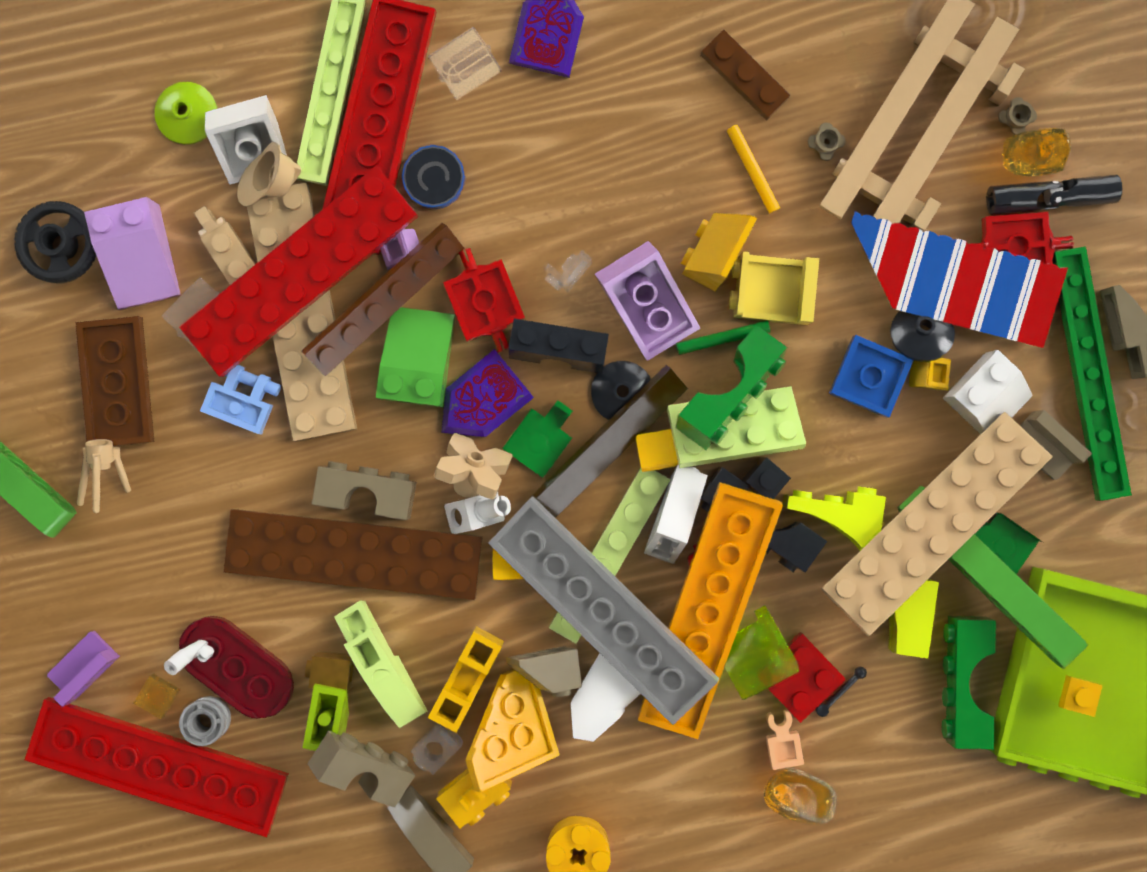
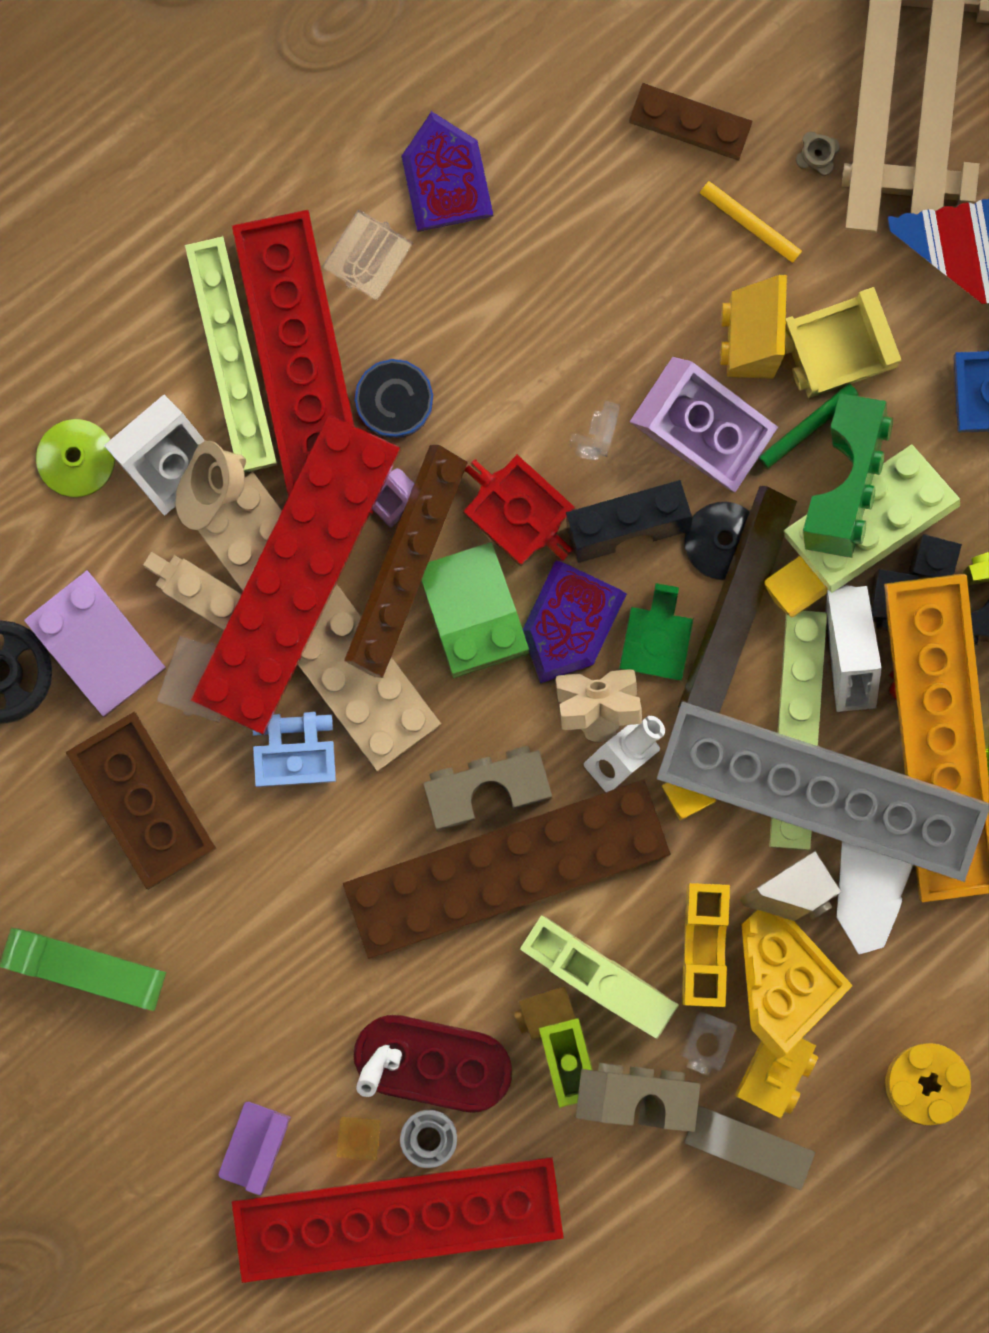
camera: 25 degrees left, 5 degrees down
tan plant [77,439,131,513] -> none

